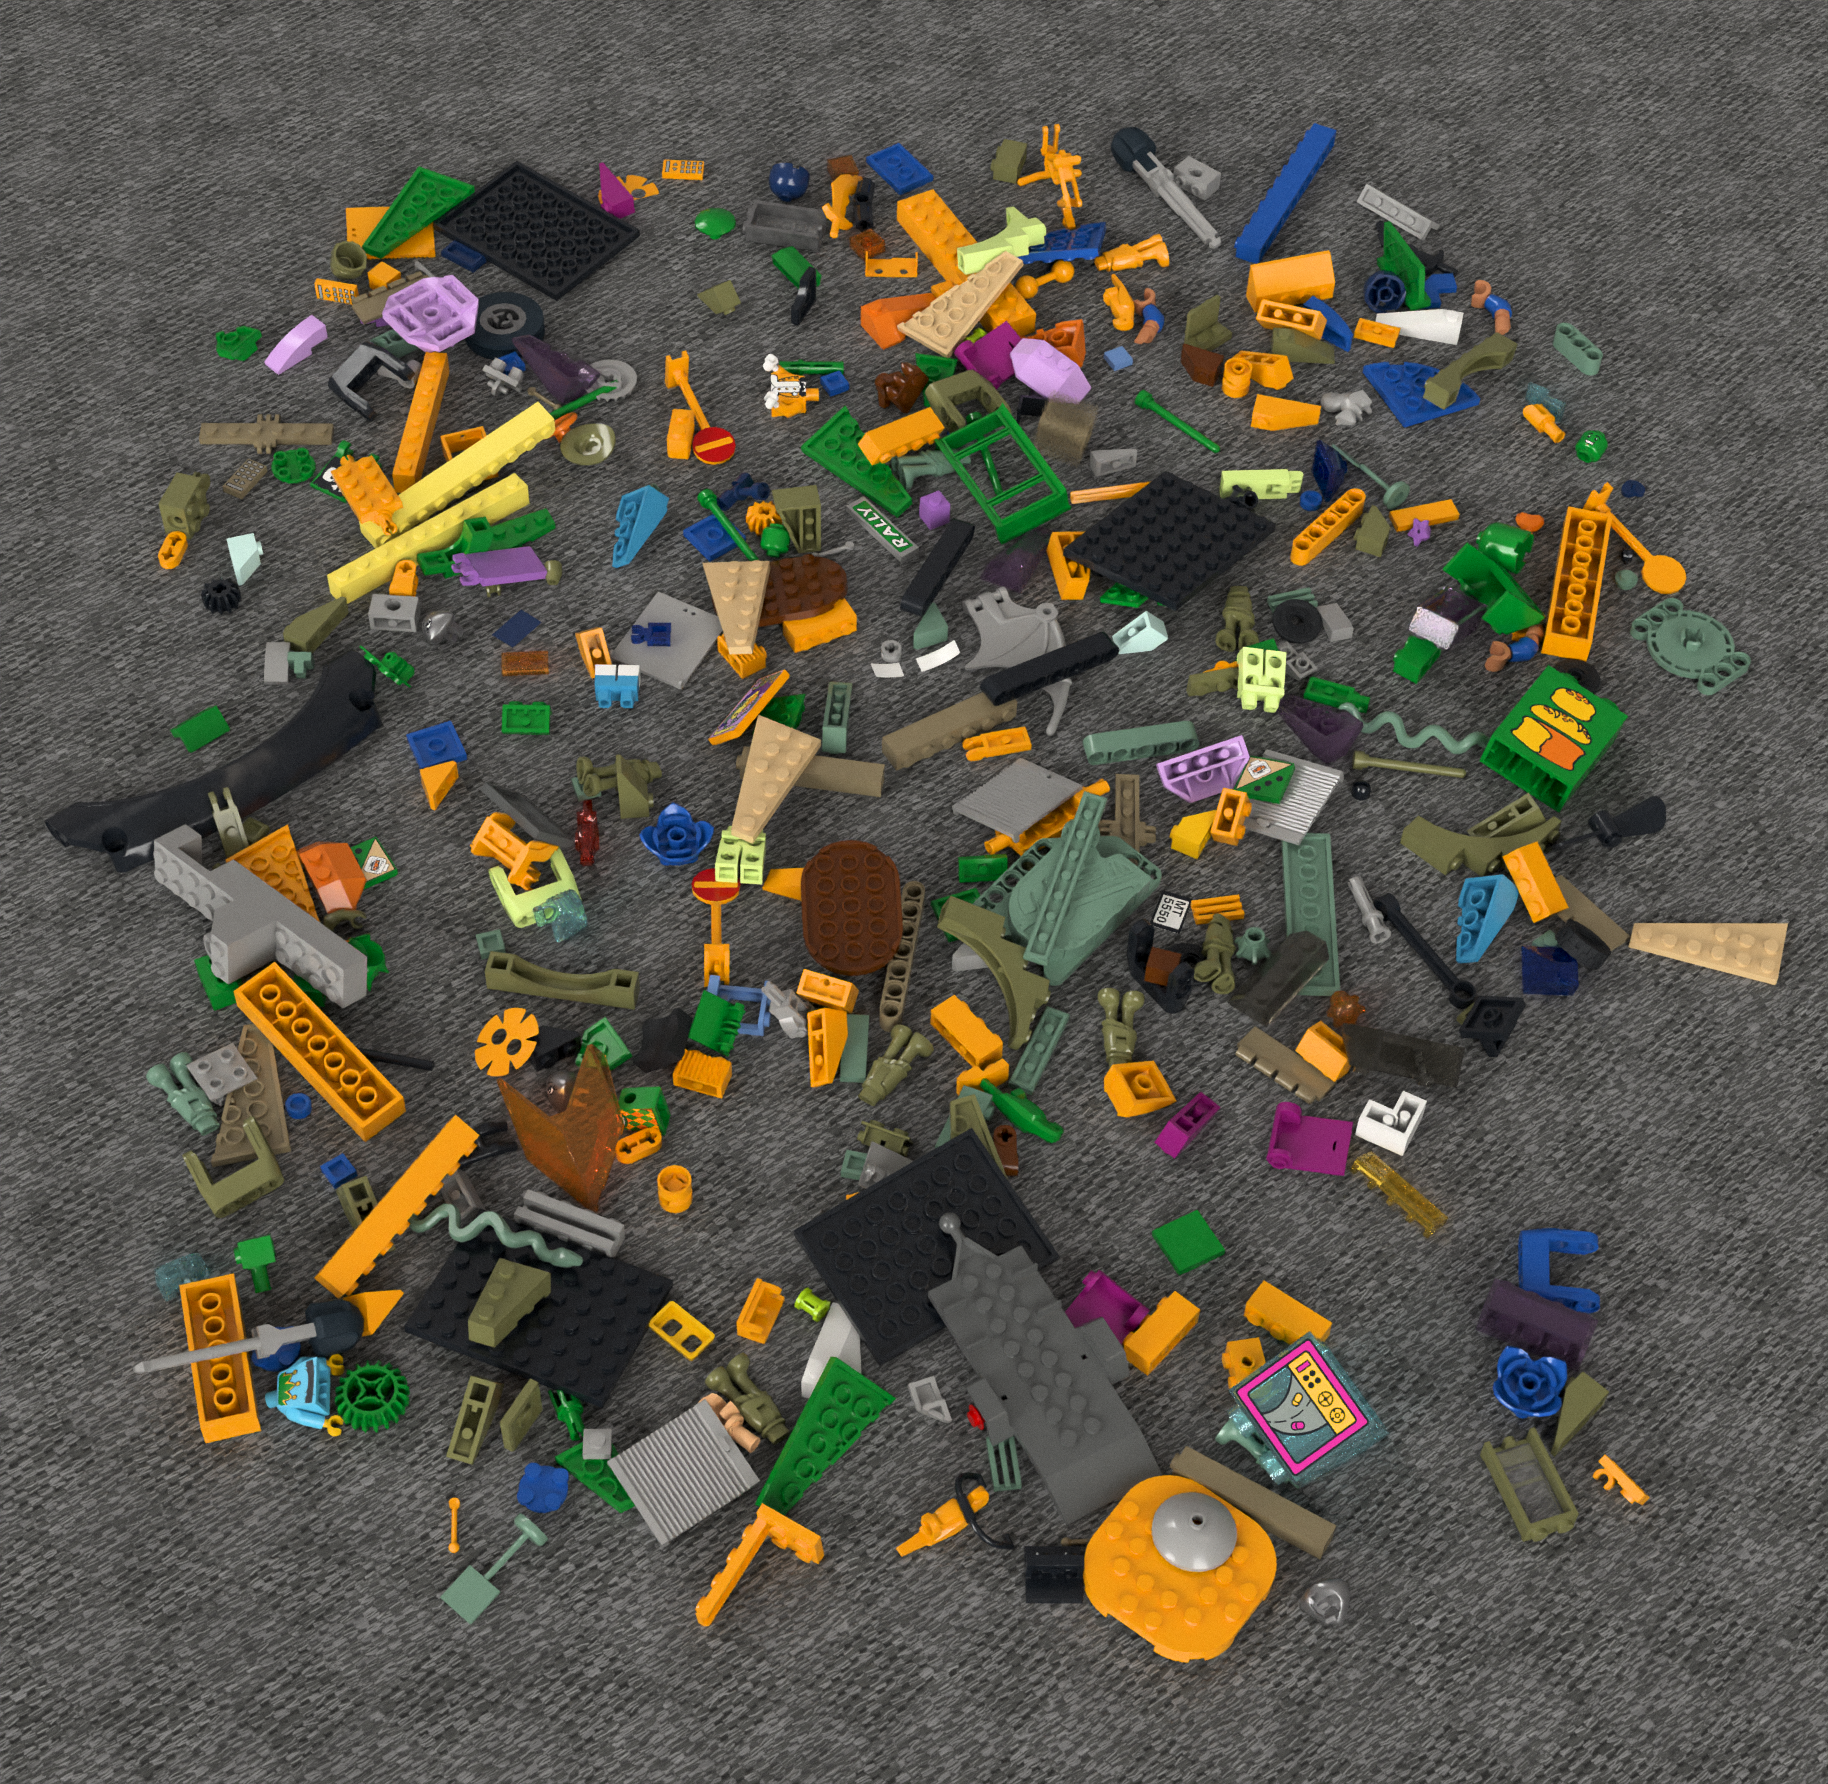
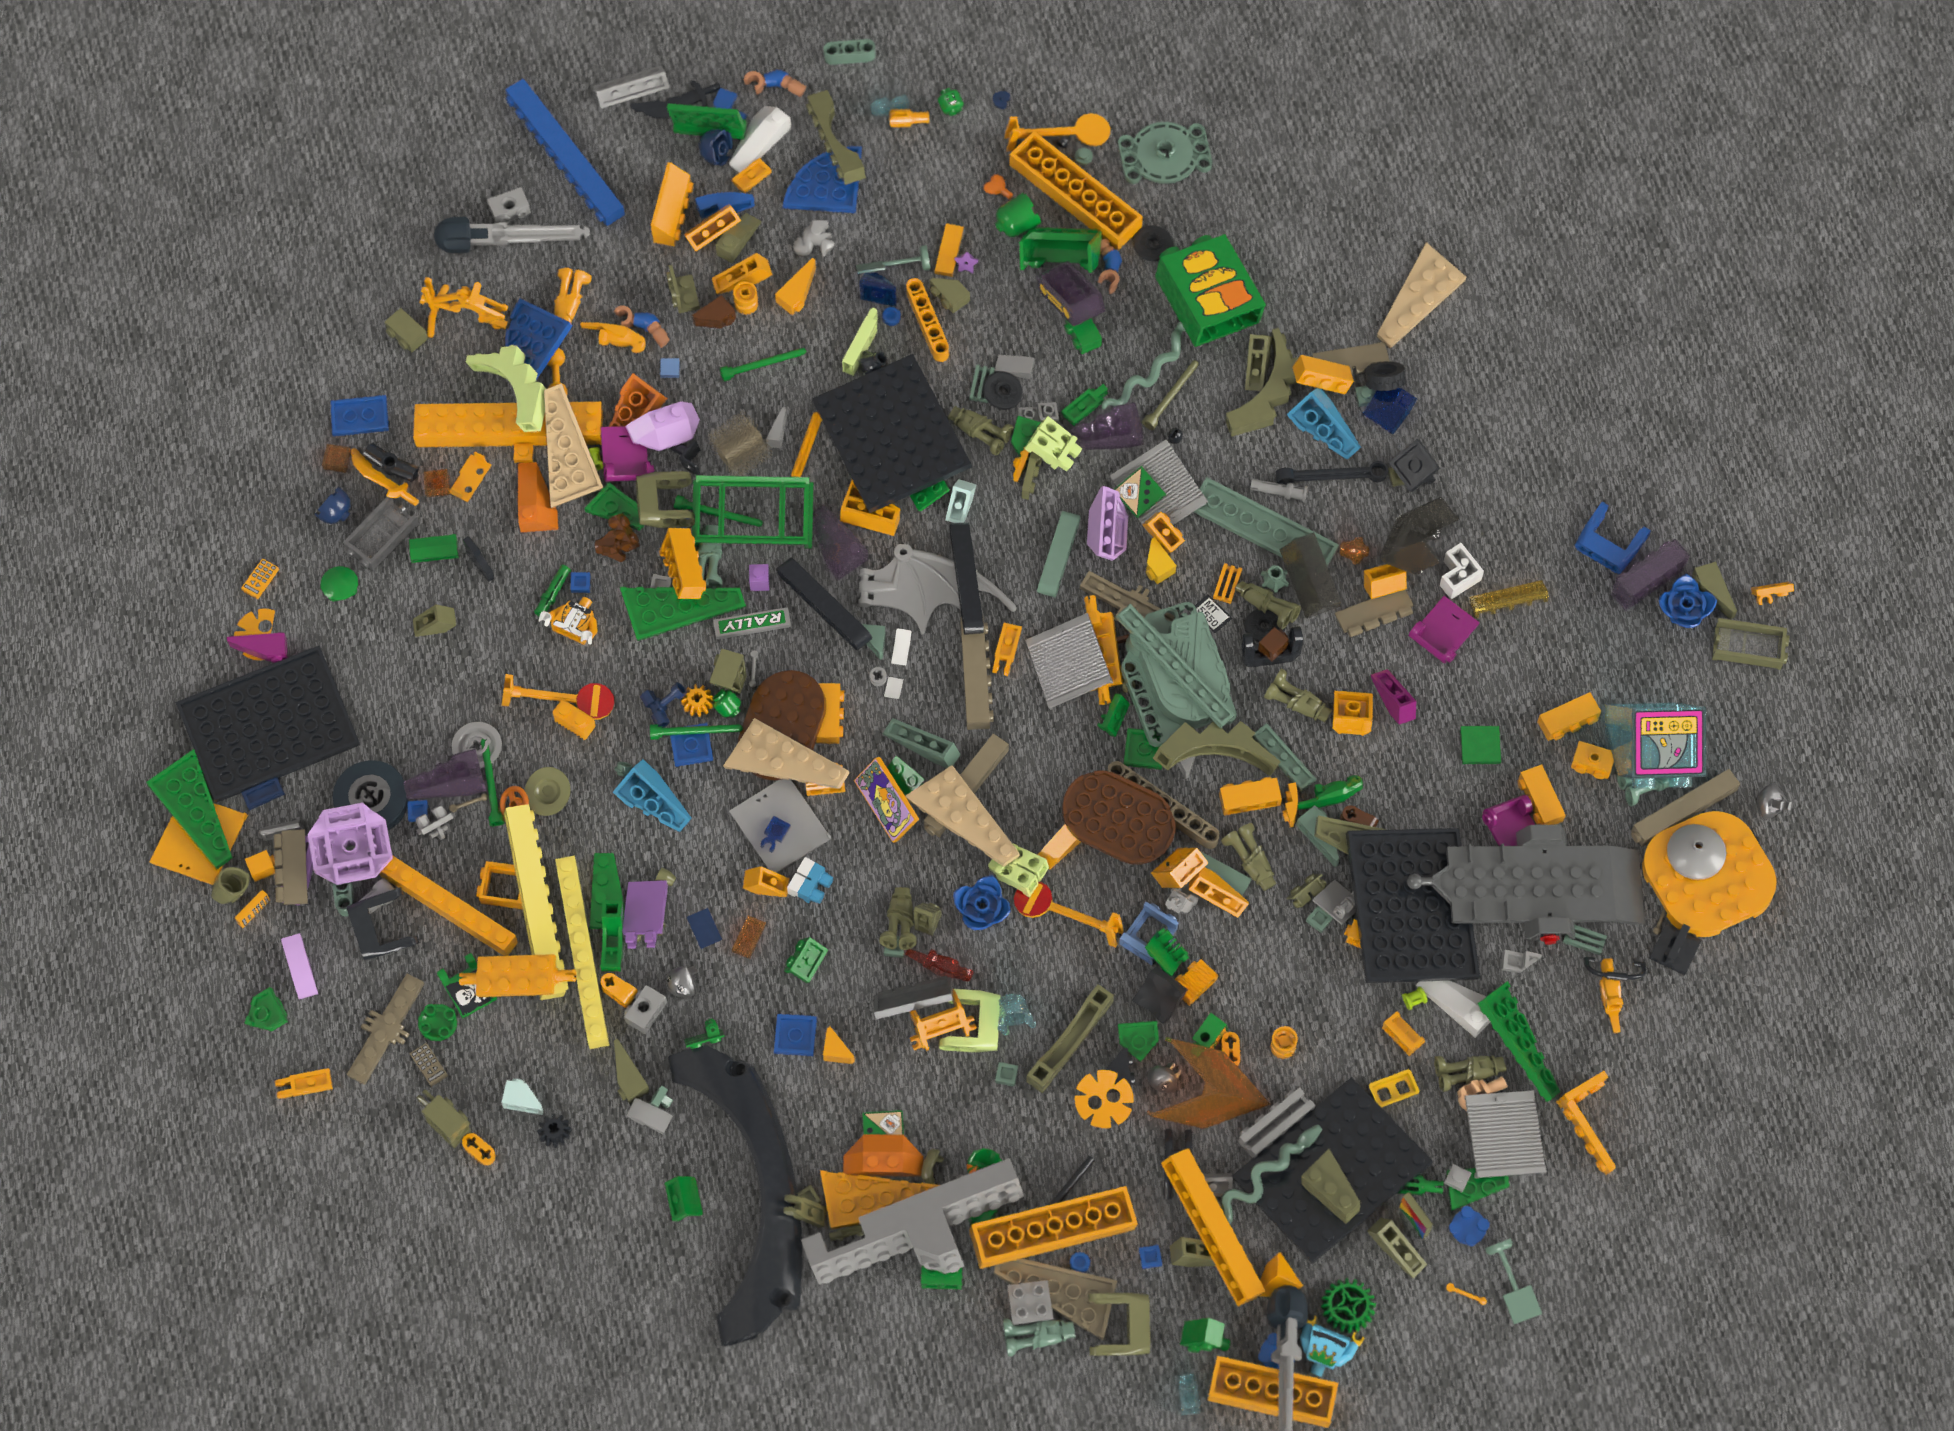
camera: 60 degrees left, 15 degrees up
black piece [1544,796,1666,854] -> none
none -> light orange hinge [275,1068,333,1099]

